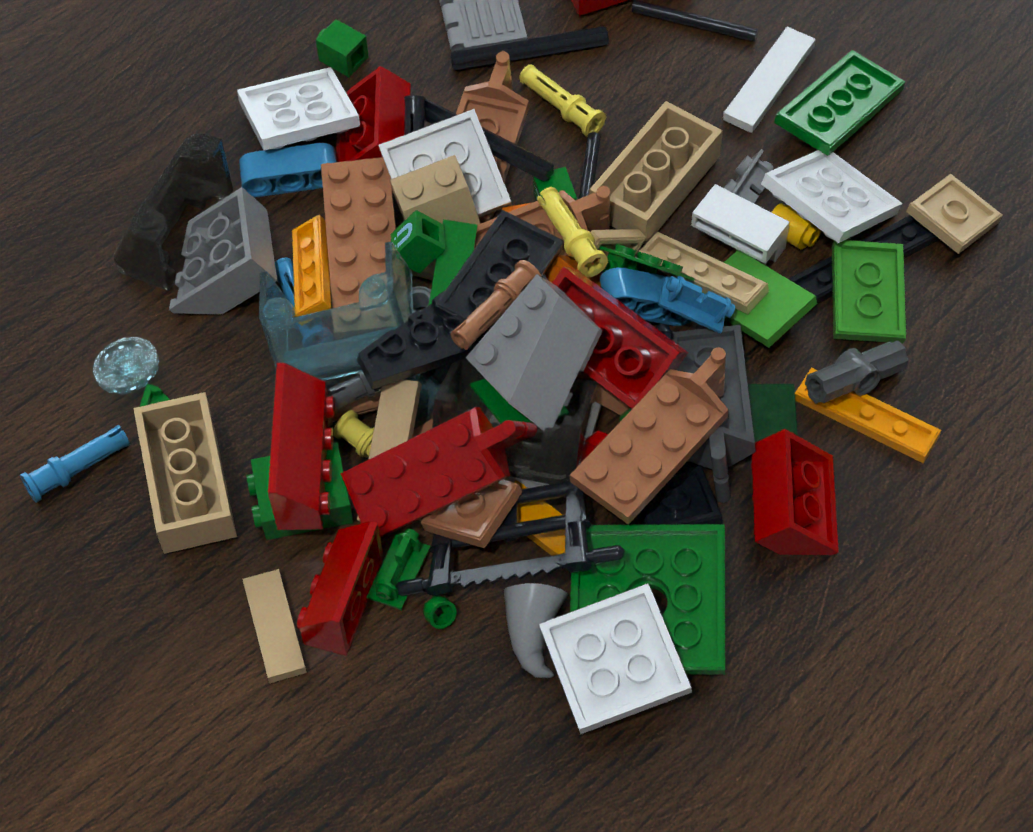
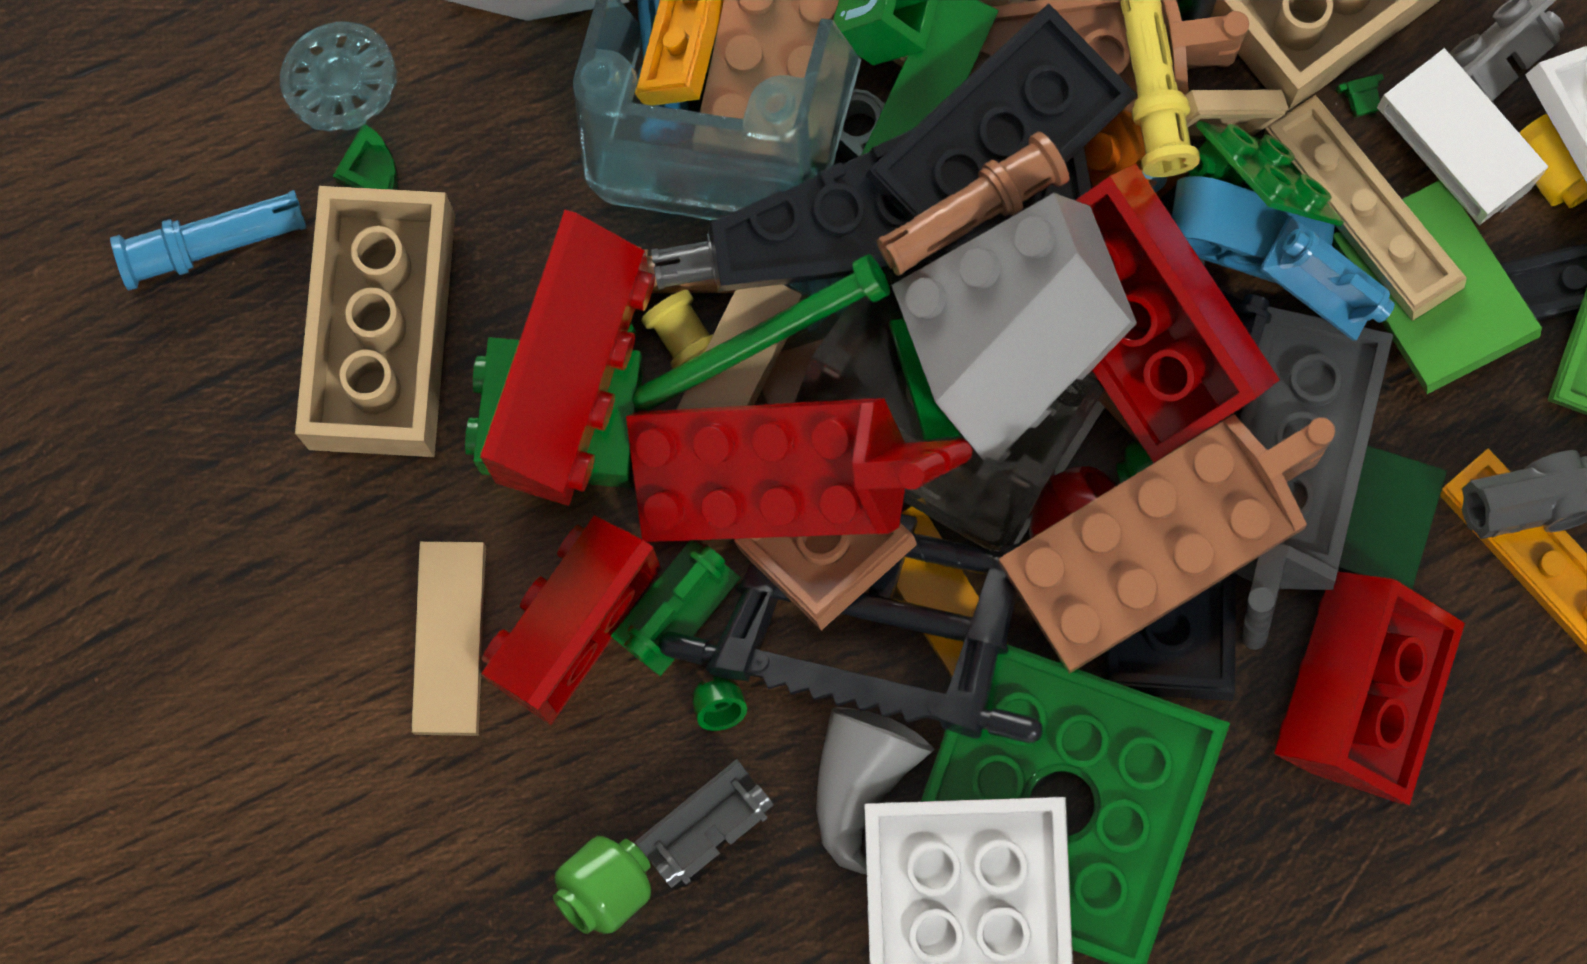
camera: 20 degrees right, 20 degrees up
none -> bright green head [553,836,651,934]
none -> green bar [632,254,890,411]
none -> dark grey hinge [635,759,774,888]
none -> green piece [1336,74,1384,118]

